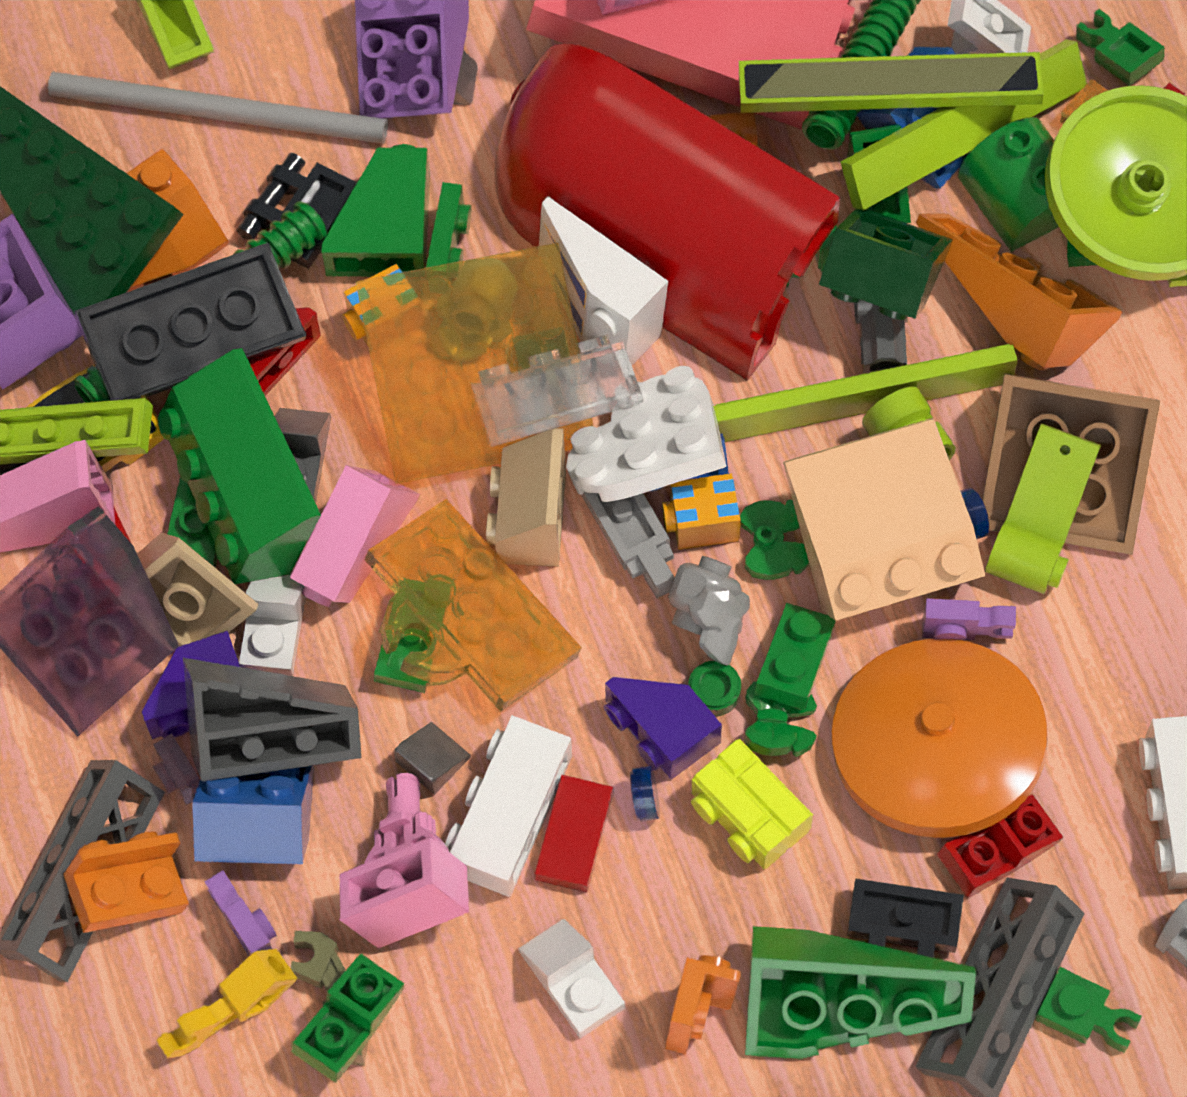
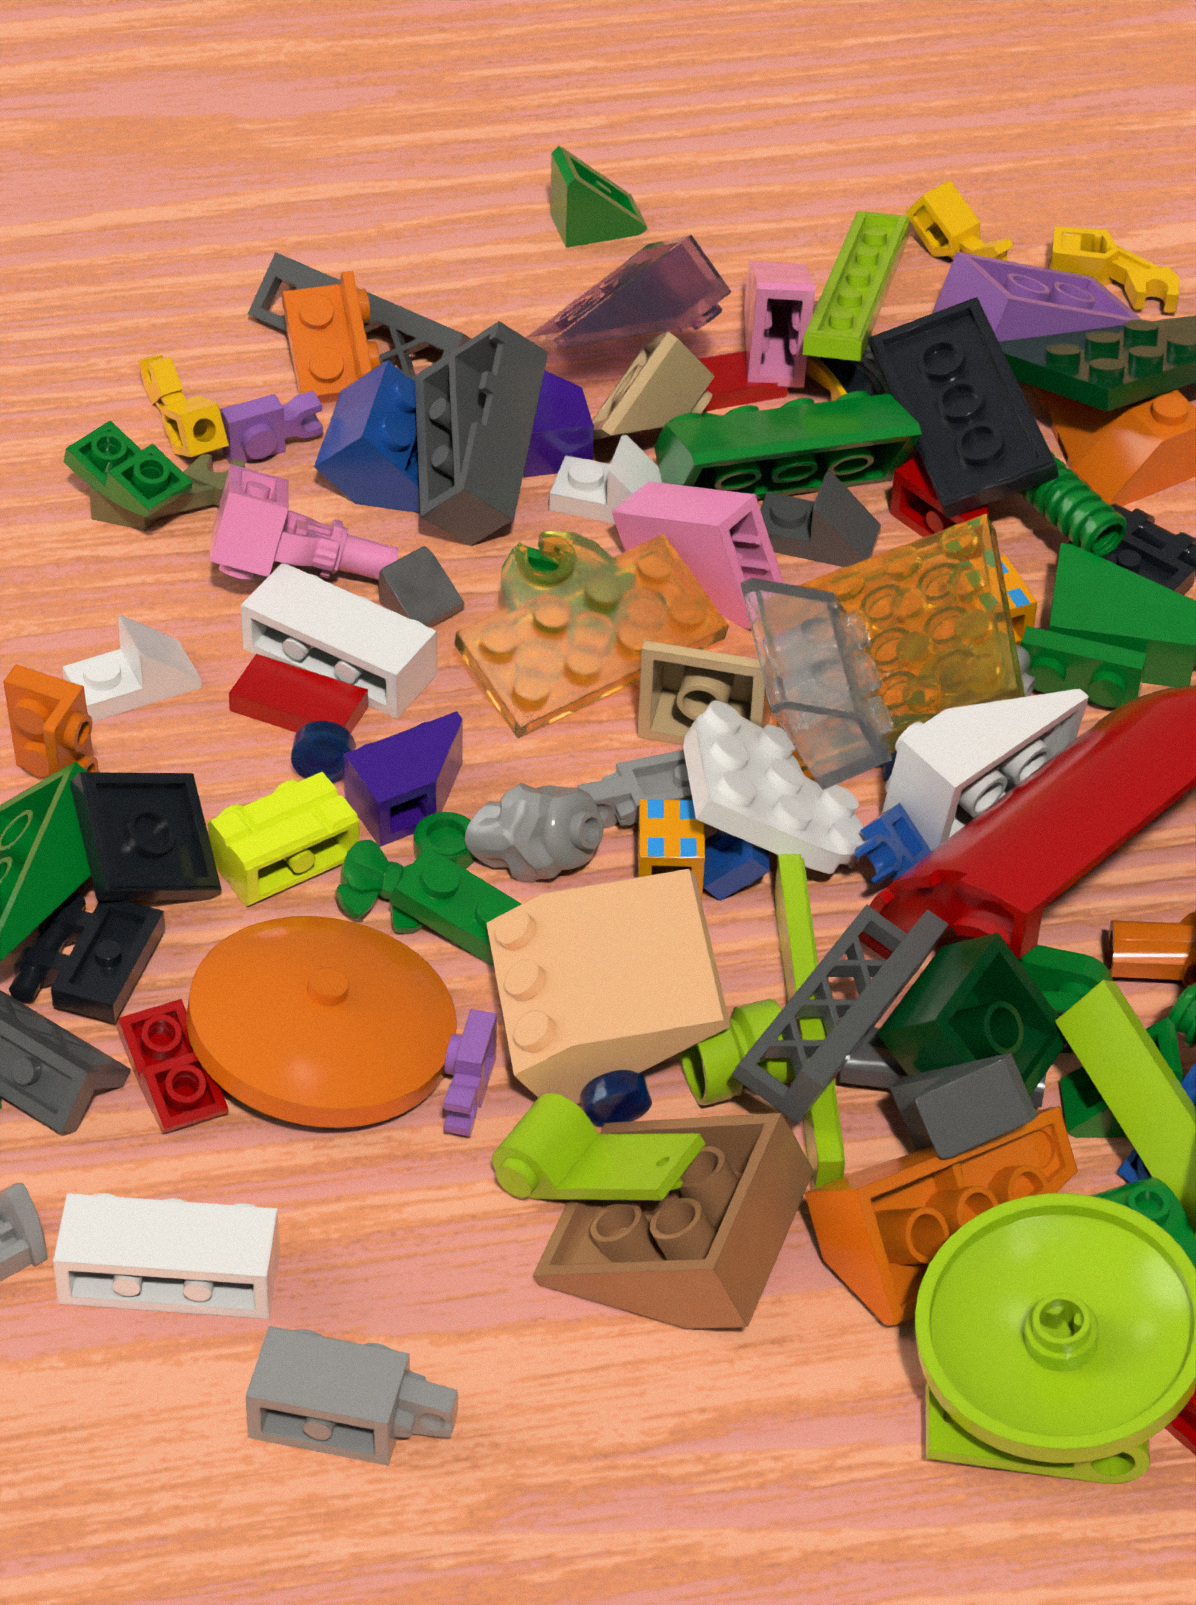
camera: 95 degrees right, 20 degrees down
none -> black tile [70,772,222,901]
none -> dark grey fence [731,904,949,1125]
none -> blue plate [854,802,932,884]
none -> dark grey slope [890,1053,1038,1159]

